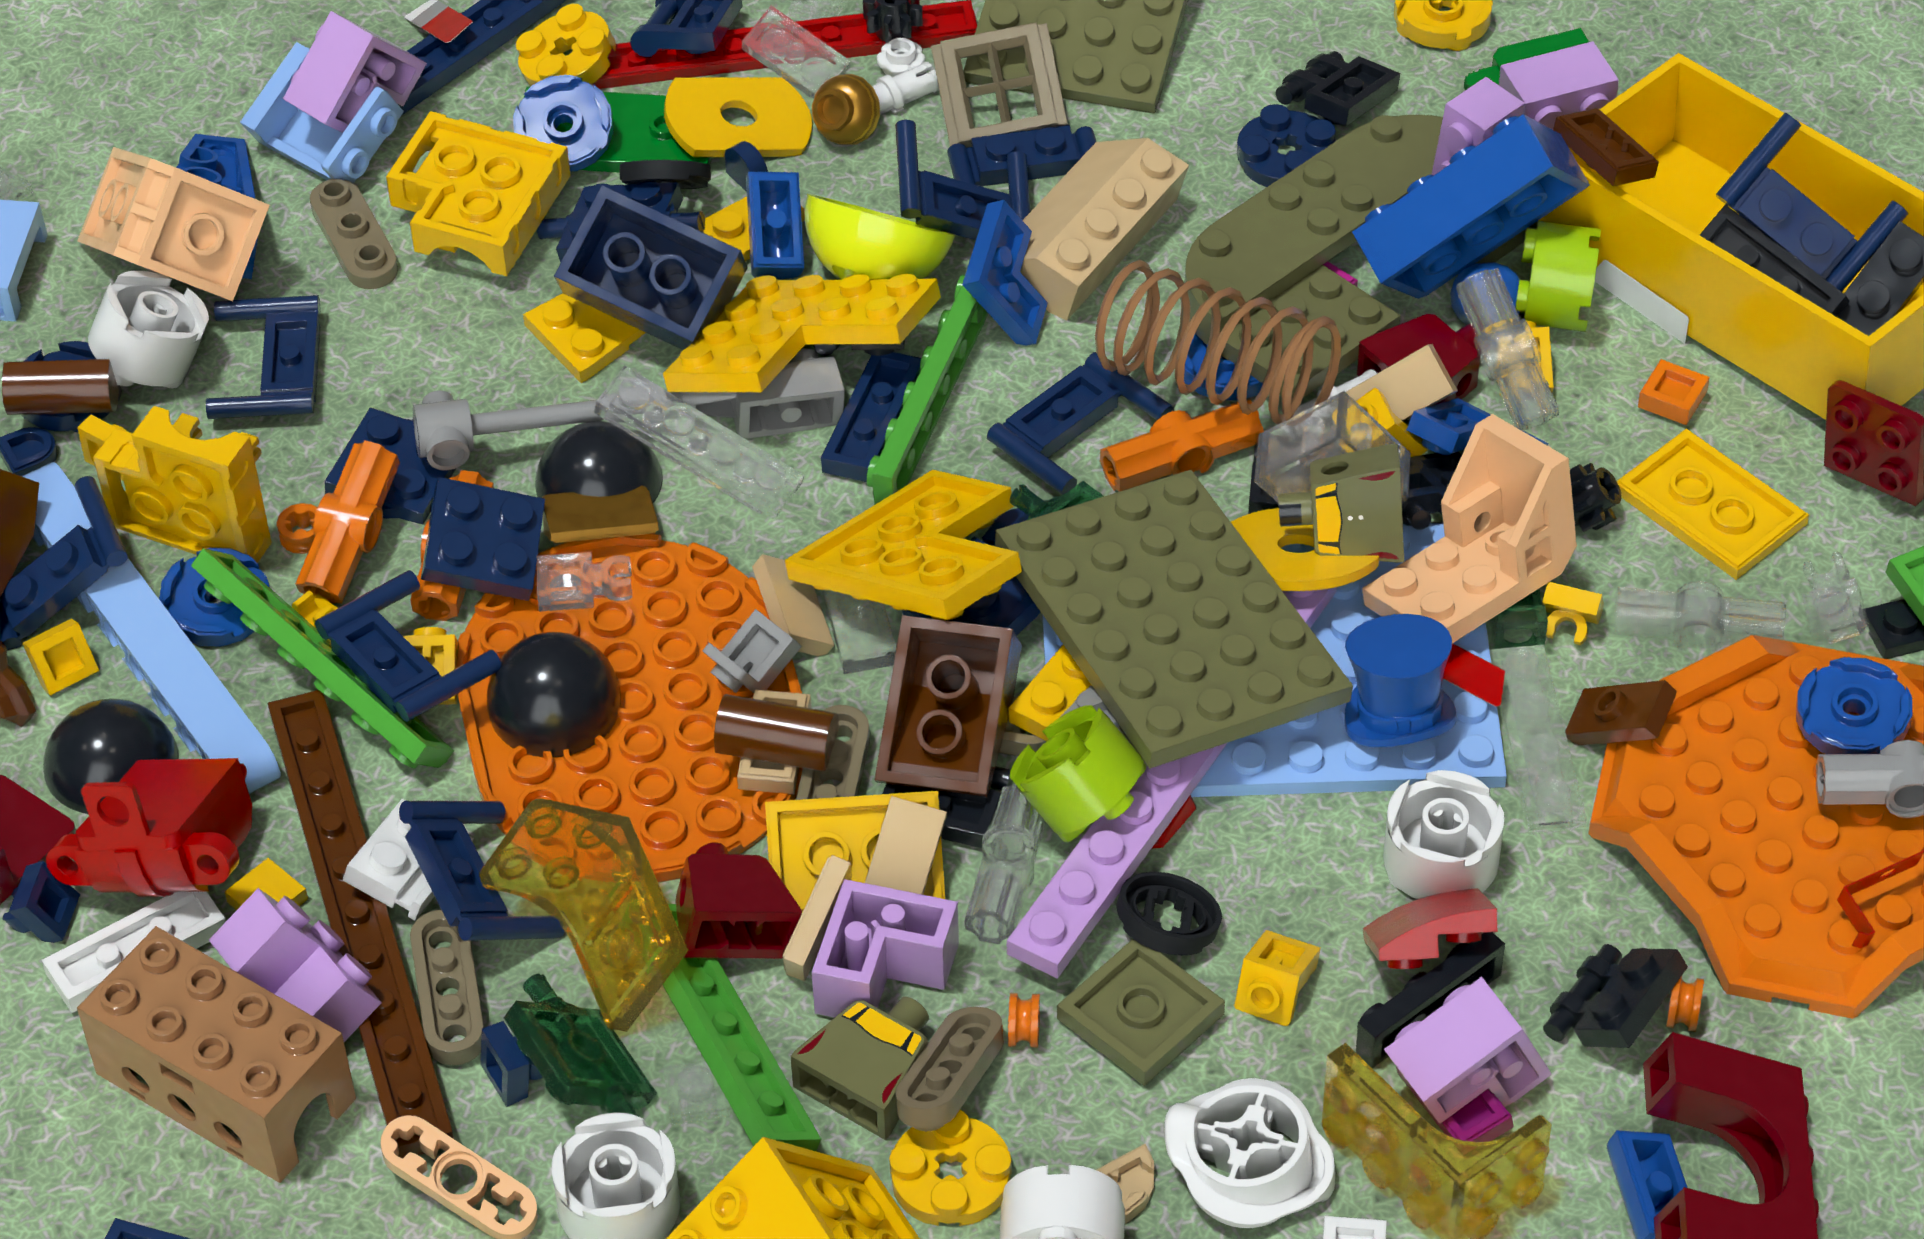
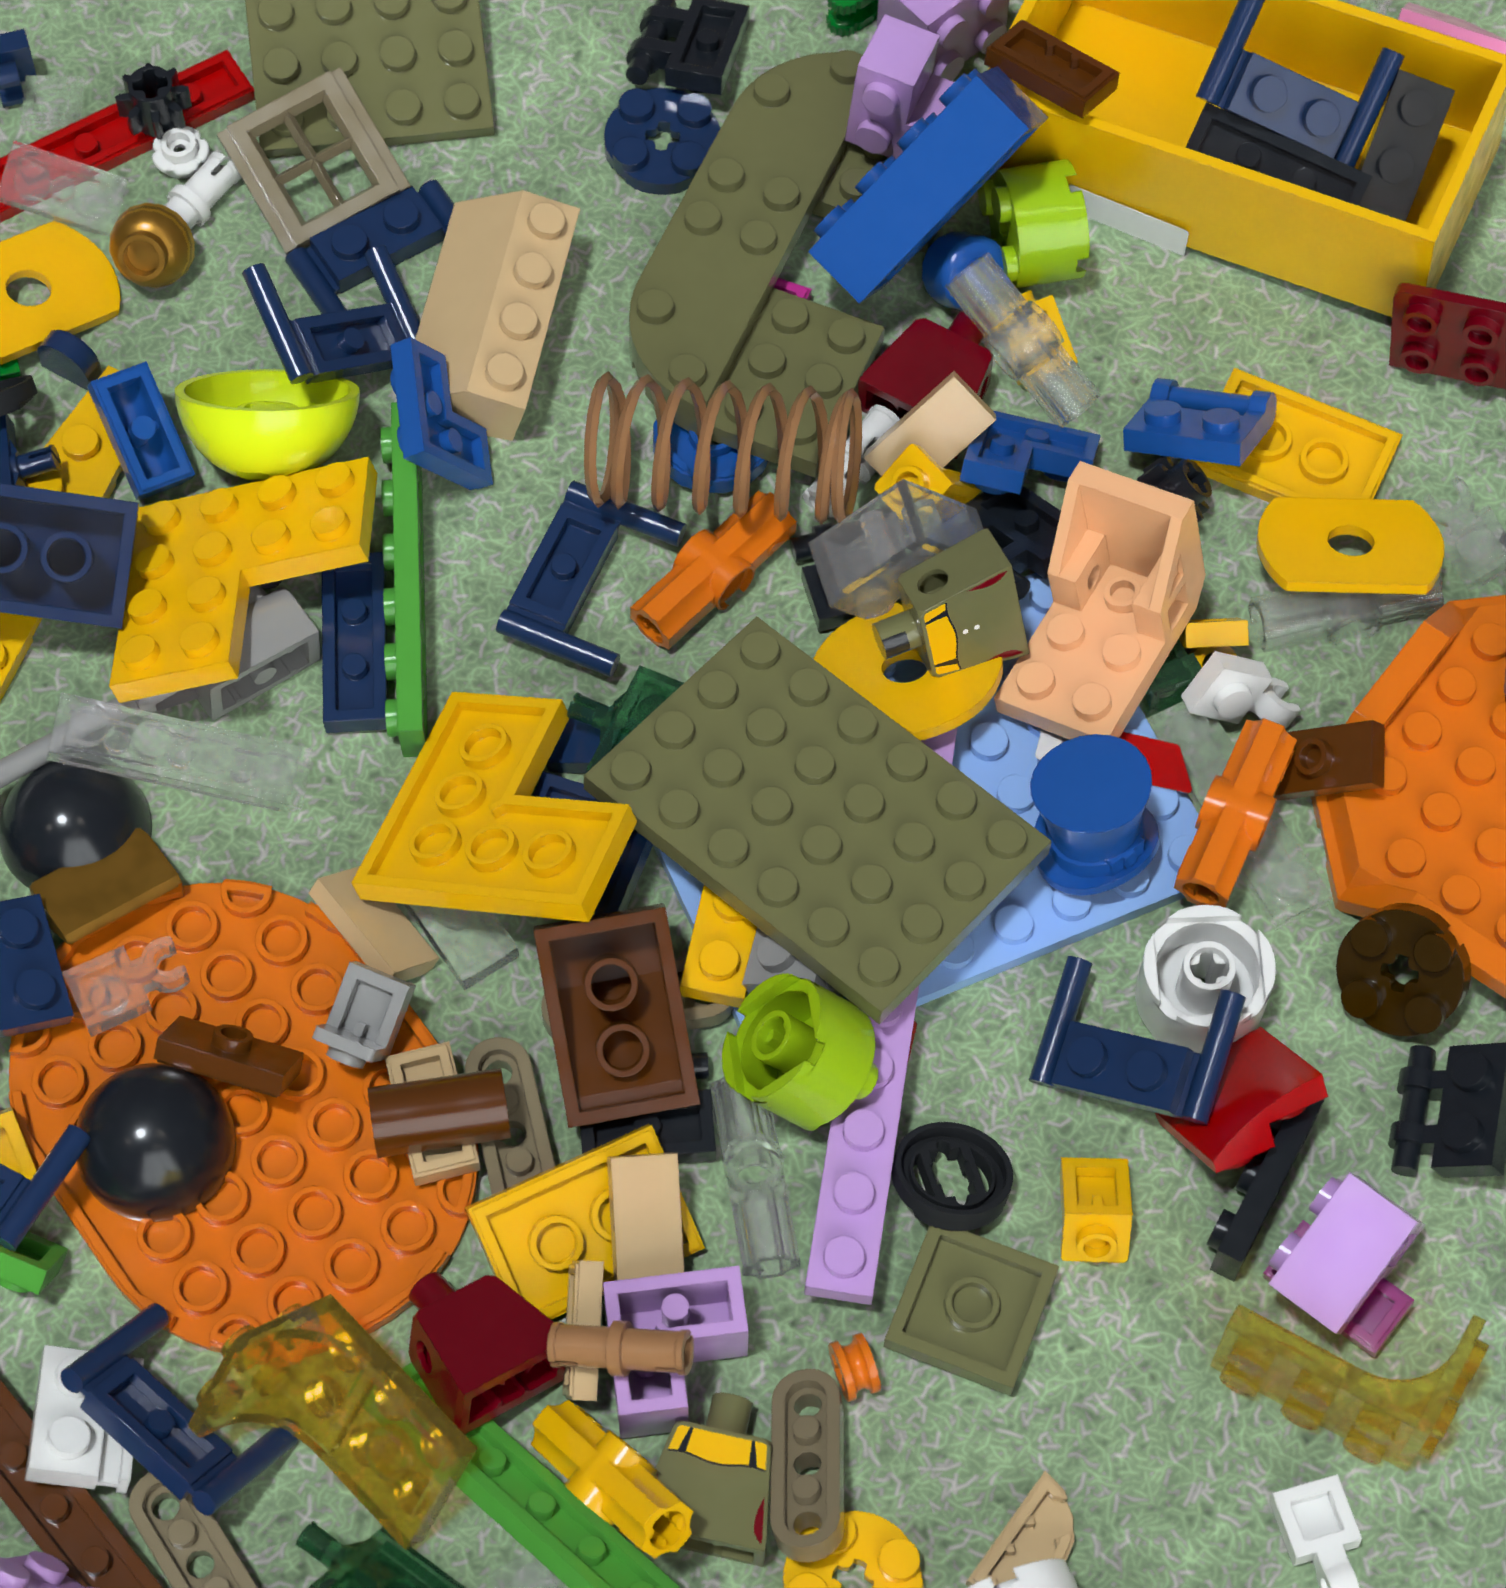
camera: 25 degrees left, 15 degrees up
white piece [1164,1078,1335,1228] -> none
orange plate [1638,359,1710,425] -> none
none -> reddish brown plate [153,1015,304,1098]
none -> yellow piece [531,1399,694,1559]
none -> medium nougat pin [547,1320,694,1377]
none -> dark blue plate [1029,956,1246,1125]
none -> blue plate [1123,378,1277,466]
none -> orange piece [1174,718,1297,908]
none -> white plate [1181,651,1301,729]
none -> yellow piece [1256,497,1445,595]
none -> dark brown plate [1336,903,1471,1036]

